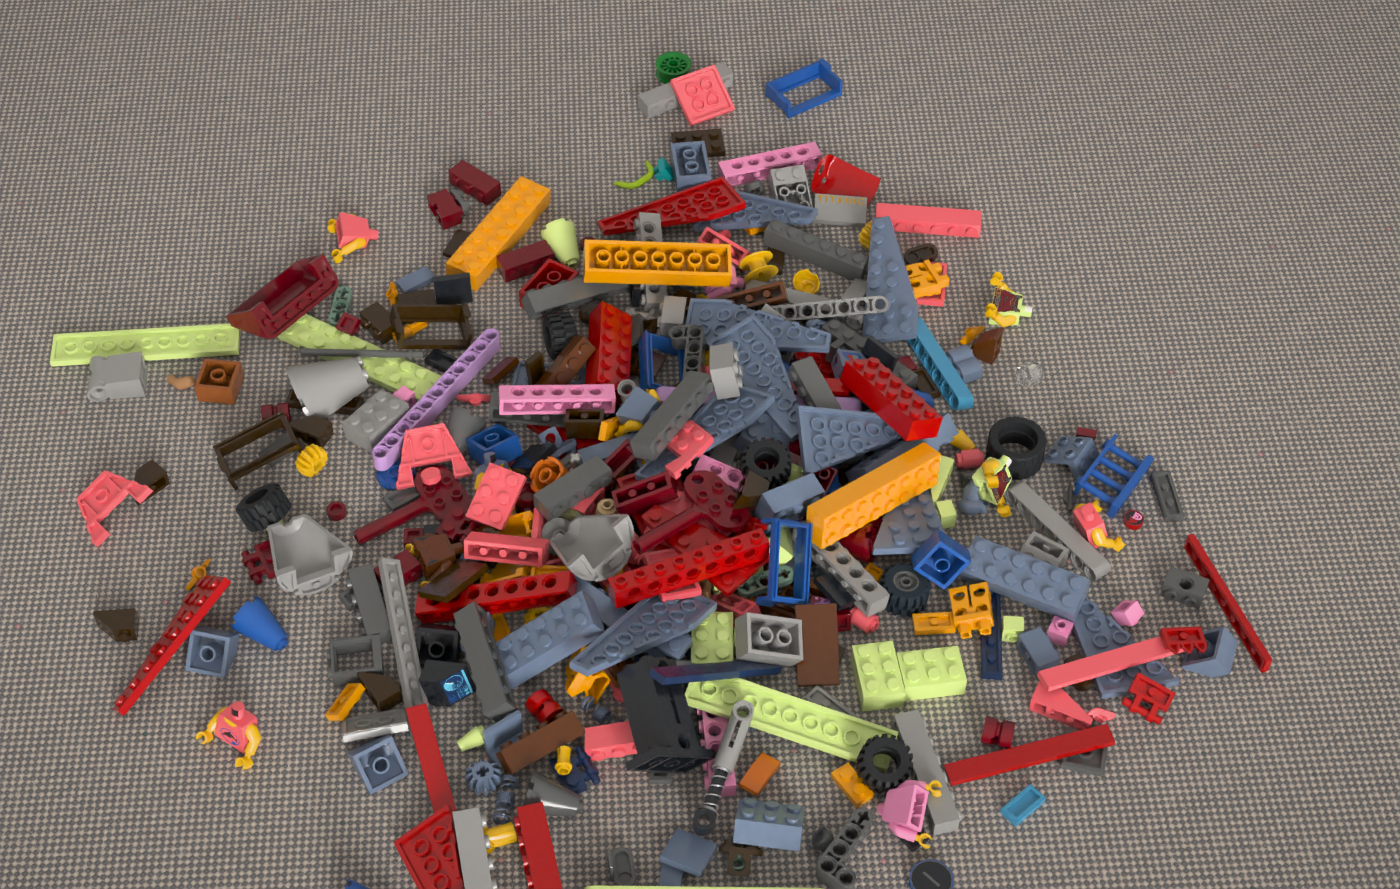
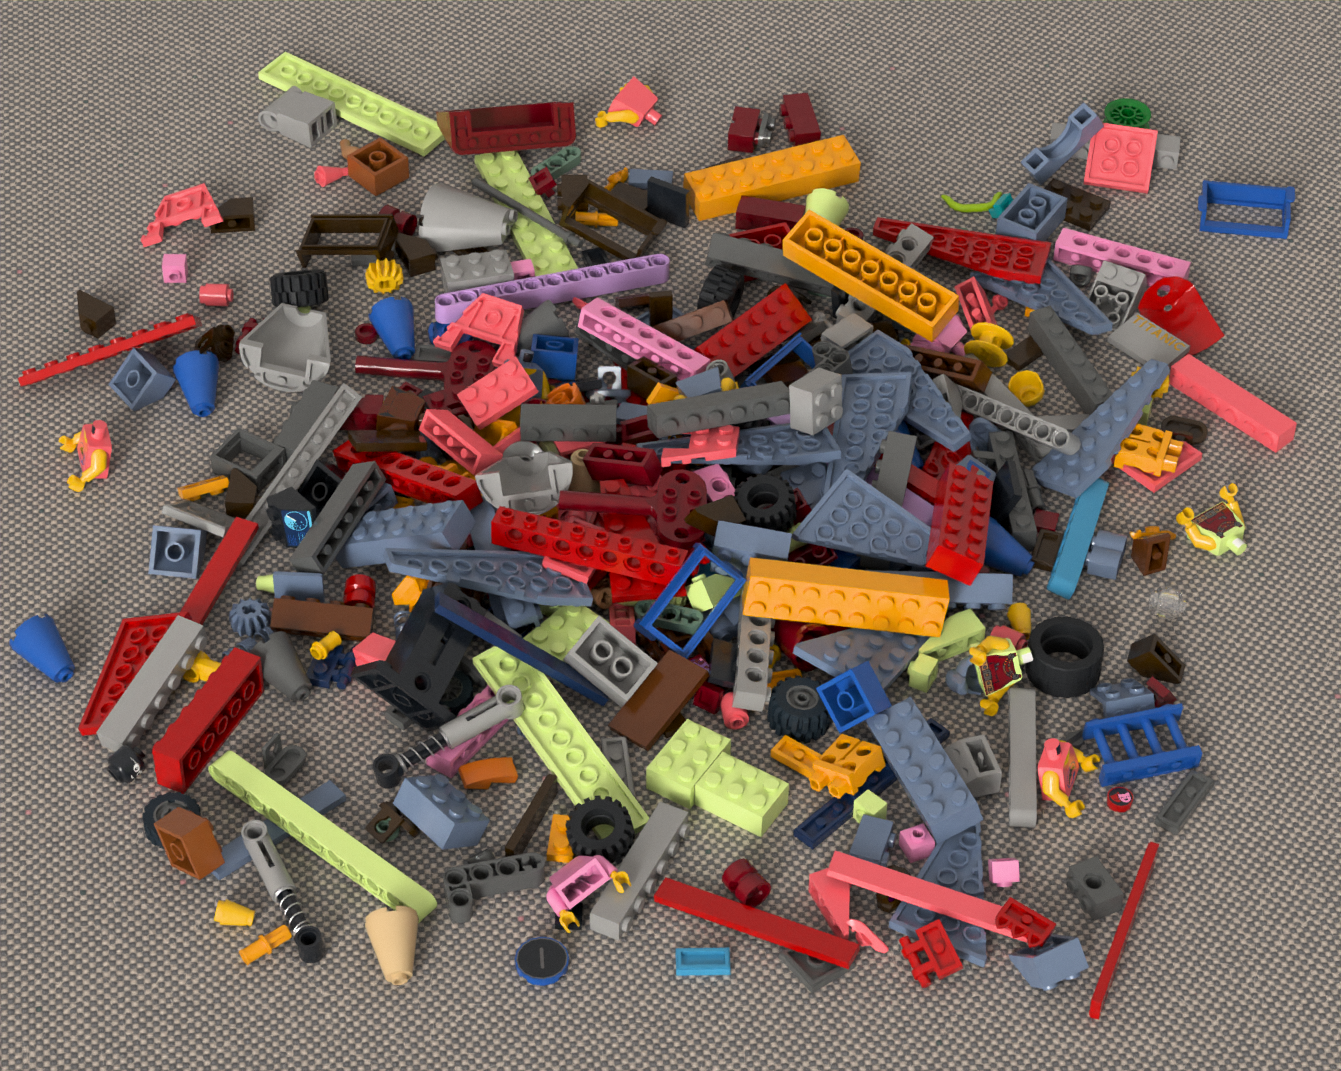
camera: 40 degrees right, 5 degrees down
light orange piece [185,558,211,590] -> none
coral tile [421,467,441,485] -> none
sand blue tile [659,828,718,877] -> none
none -> bright pink plate [162,254,188,283]
none -> dark brown bracket [194,324,235,362]
none -> coral brick [199,283,234,307]
none -> coral cone [314,166,348,187]
none -> blue cone [368,297,415,360]
none -> dark brown tile [505,774,558,857]
none -> sand blue arch [1021,103,1104,185]
none -> dark brown slope [1127,634,1186,684]

